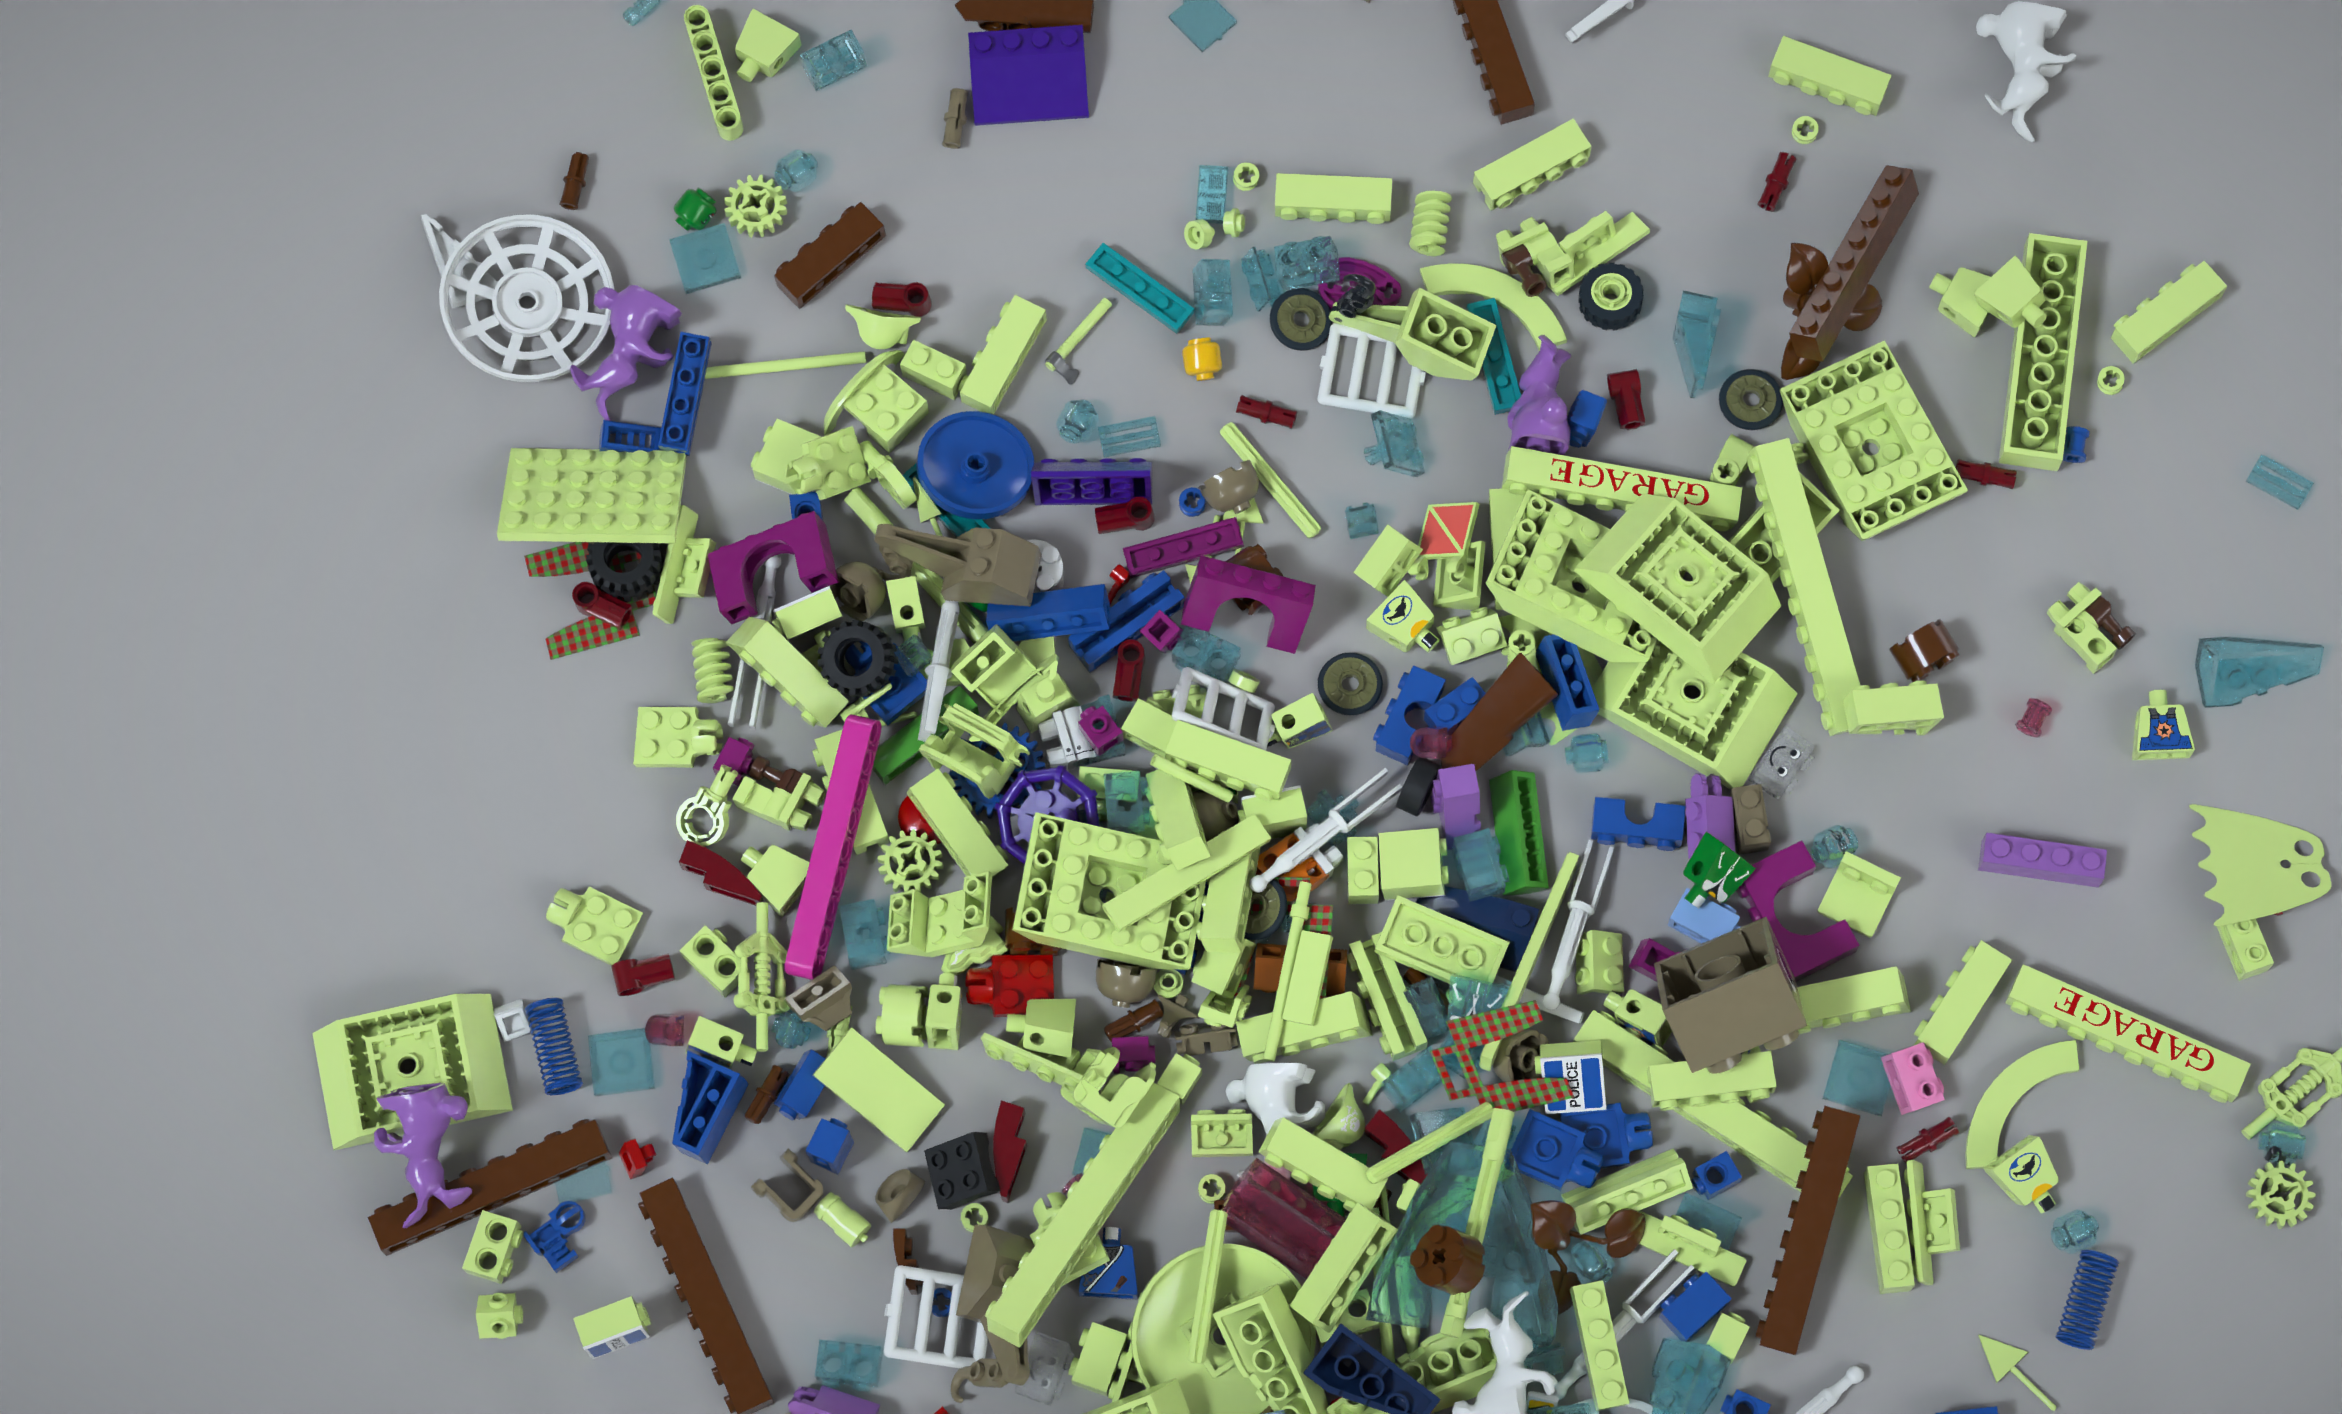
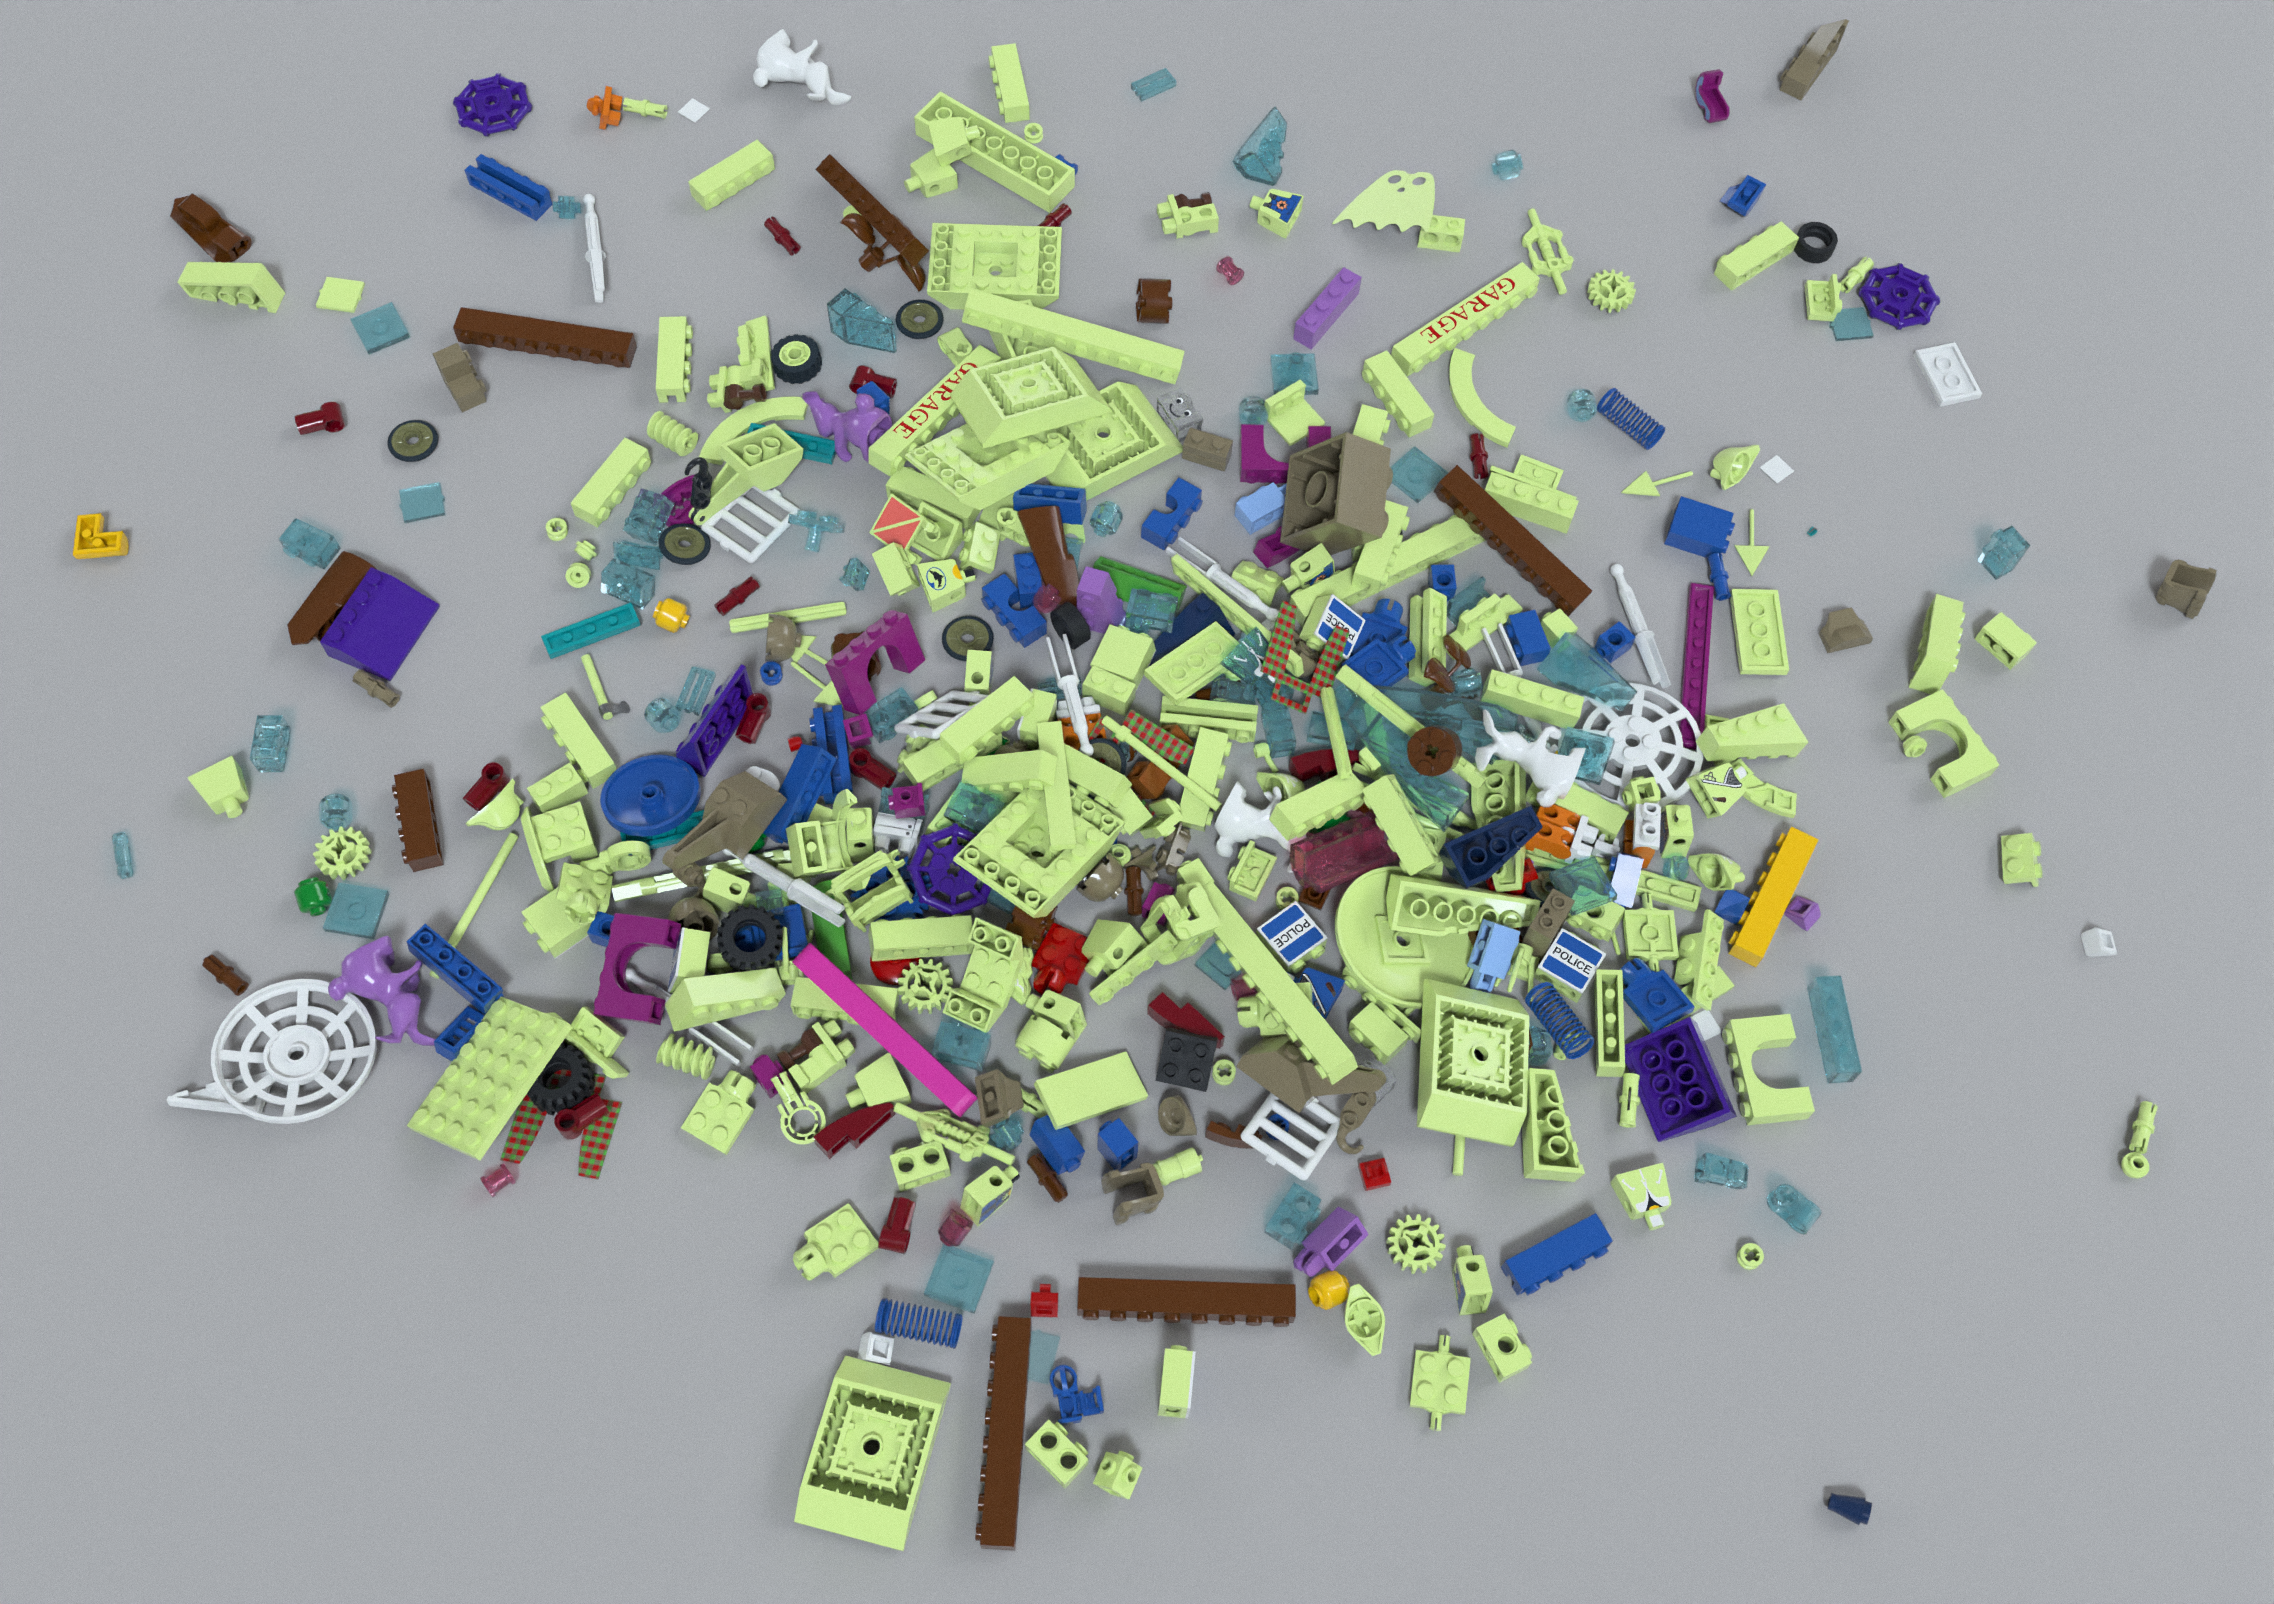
camera: 70 degrees left, 10 degrees down
medium lavender animal [374,1083,472,1228] -> none
blue wedge [672,1051,749,1165] -> none
yellowish green beam [684,5,743,141] -> none
yellowish green piece [913,477,943,536] -> none
magenta tile [1123,517,1244,578] -> none
yellowish green piece [1150,754,1233,803] -> none
yellowish green axle [1188,1209,1228,1364] -> none
clear light blue tile [1196,165,1228,224] -> none
yellowish green tile [1282,930,1333,1026] -> none
green torso [1683,832,1756,909] -> none
medium lavender hinge [1685,773,1736,859] -> none
yellowish green bush [1792,116,1819,144] -> none
yellowish green wedge [1843,681,1944,735] -> none
bright pink brick [1880,1042,1945,1115] -> none
yellowish green torso [1983,1135,2059,1213] -> none
clear light blue head [2258,1123,2306,1165] -> none
none -> clear pink bush [480,1163,516,1197]
none -> piece [1256,901,1328,973]
none -> clear light blue plate [1270,352,1319,395]

